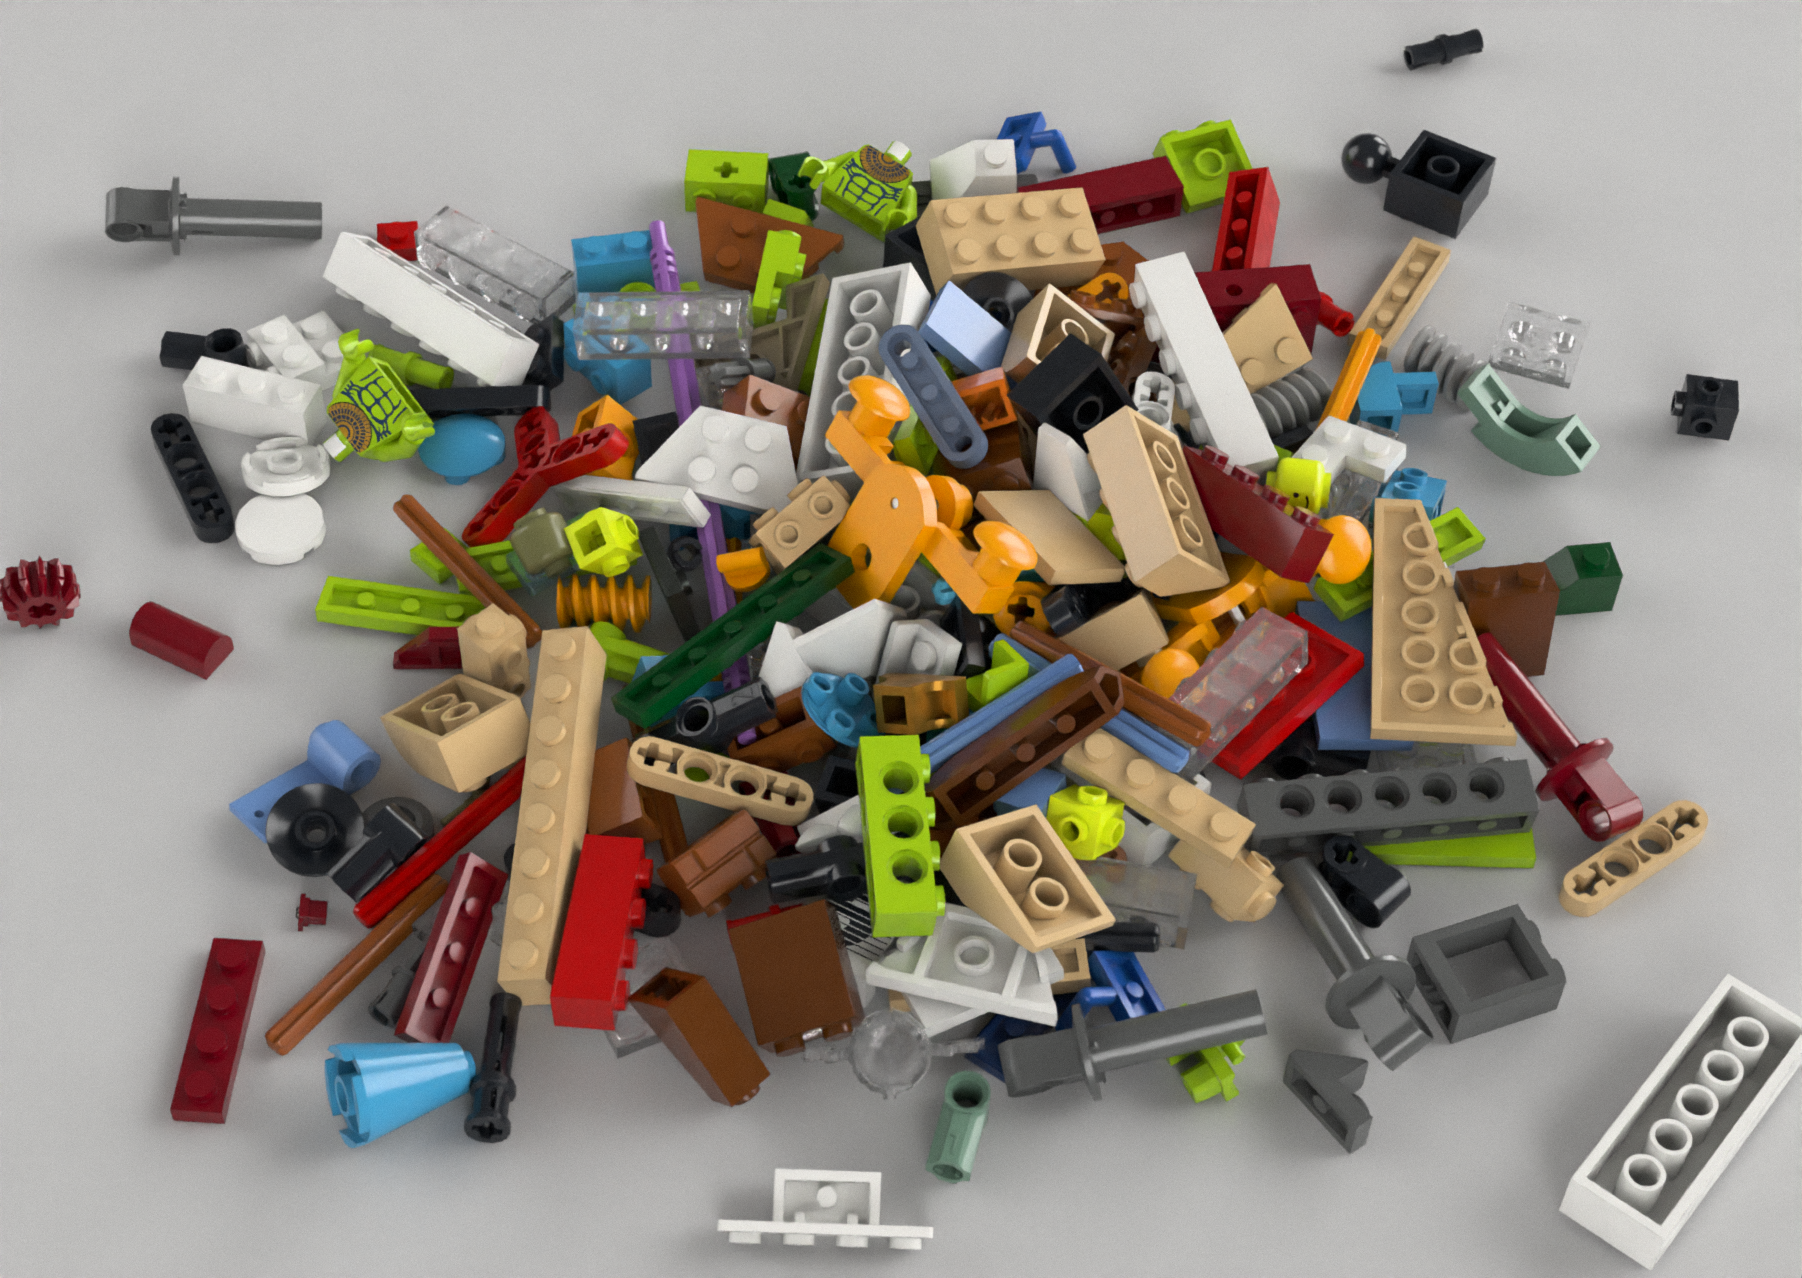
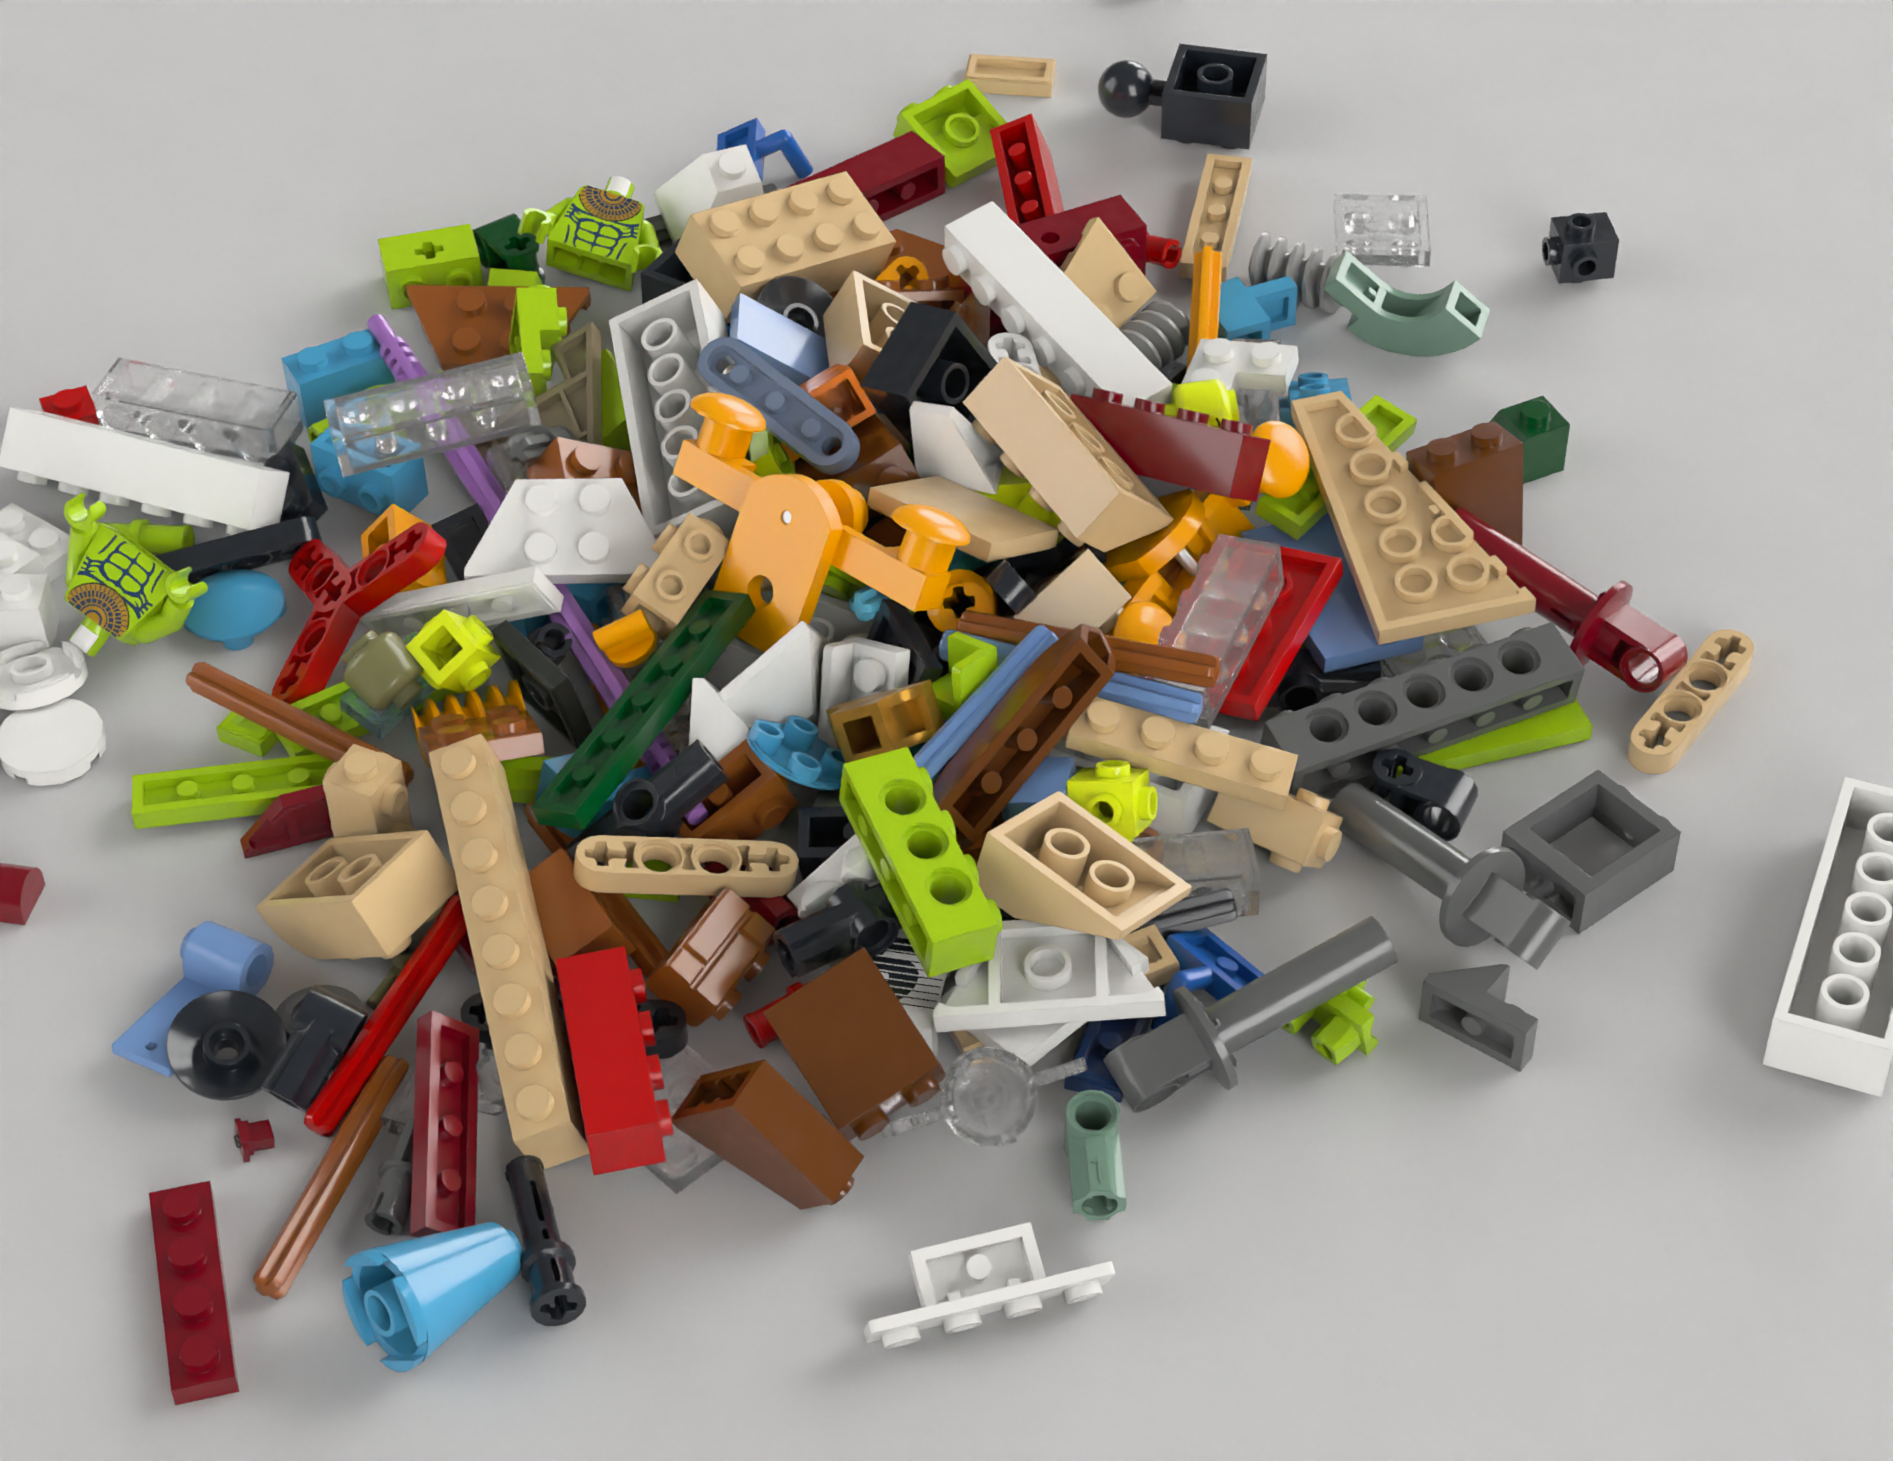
camera: 15 degrees left, 5 degrees down
none -> dark orange plate [418,705,545,769]
none -> tan tile [964,54,1056,98]

